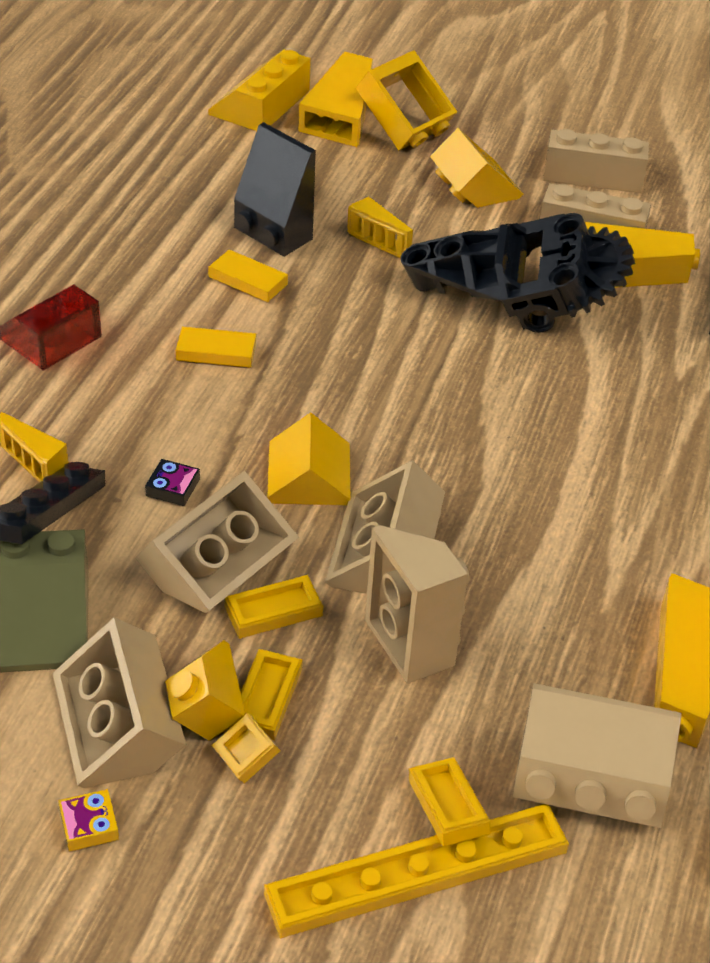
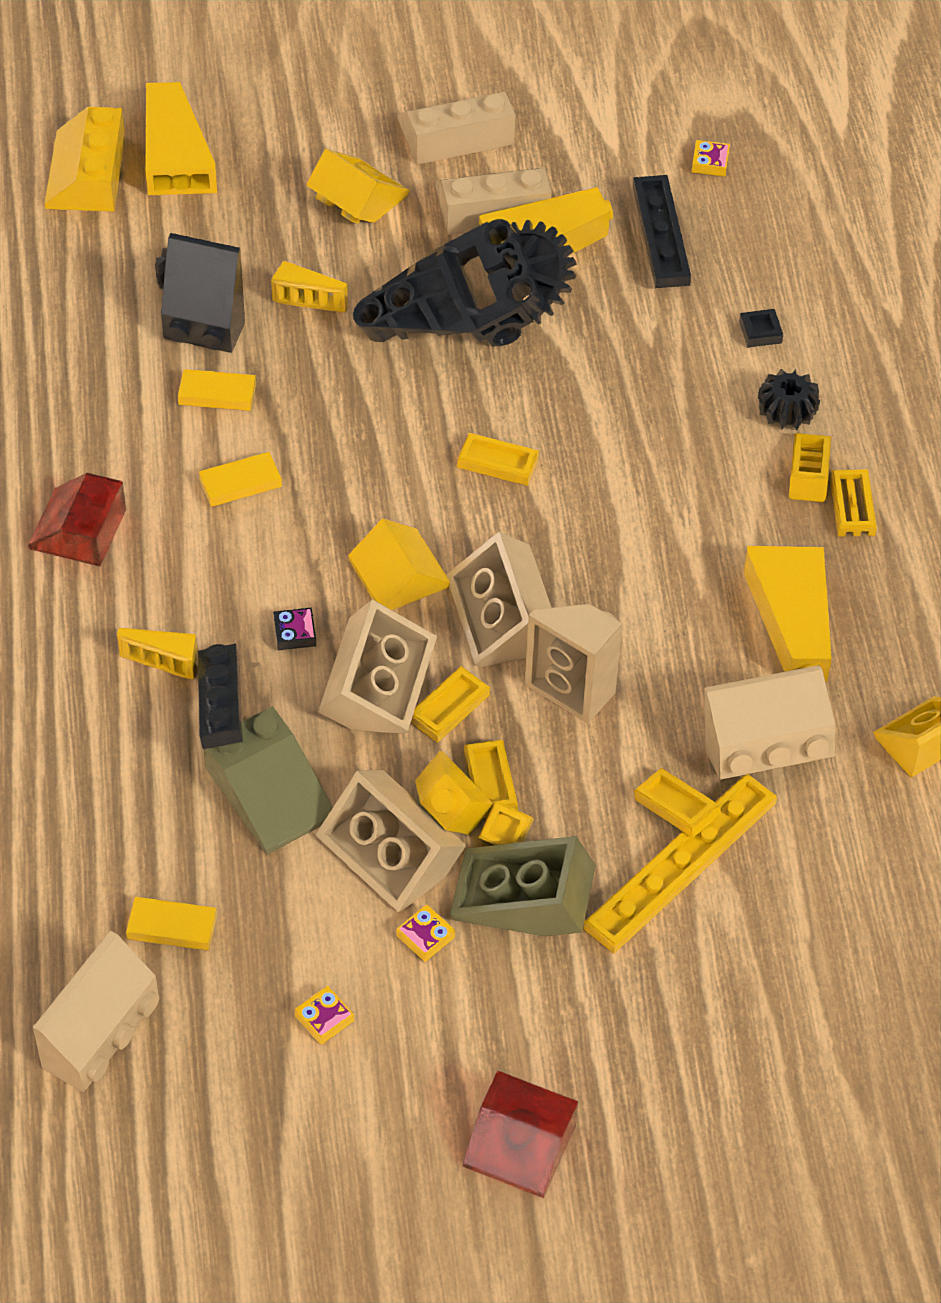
camera: 25 degrees left, 10 degrees up
yellow window [356,50,457,150] -> none
none -> olive slope [450,836,596,936]
none -> yellow tile [457,433,539,486]

